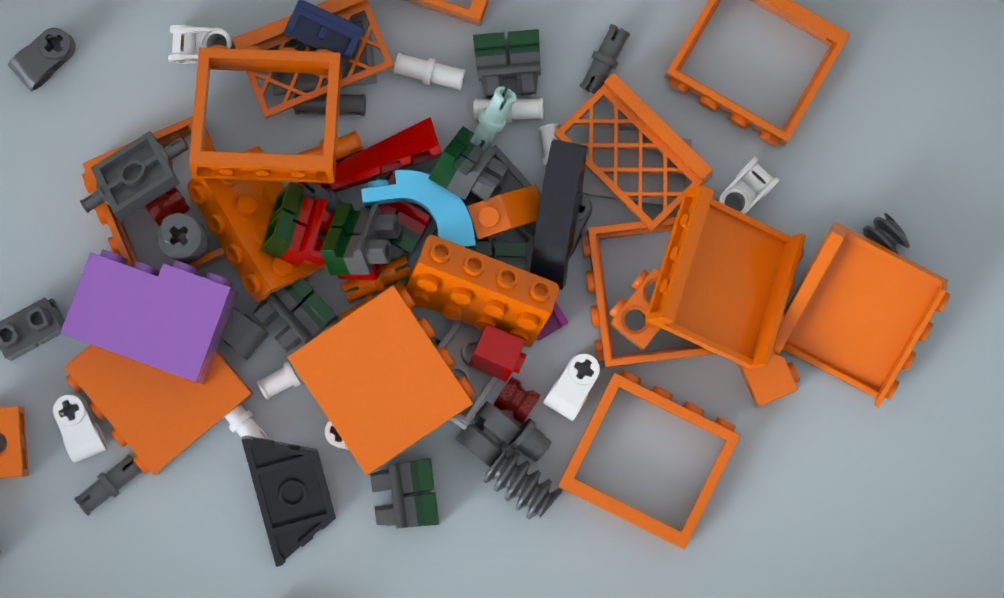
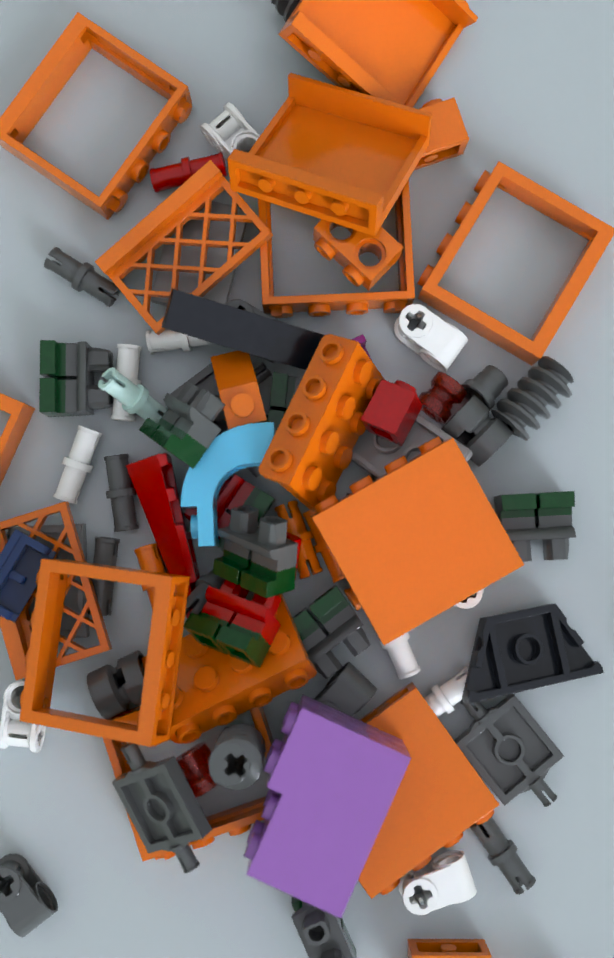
camera: 85 degrees left, 0 degrees up
none -> dark grey wheel [87,650,145,720]
none -> dark grey pin [104,454,139,532]
none -> red pin [149,152,227,193]
none -> dark grey plate [454,694,564,807]

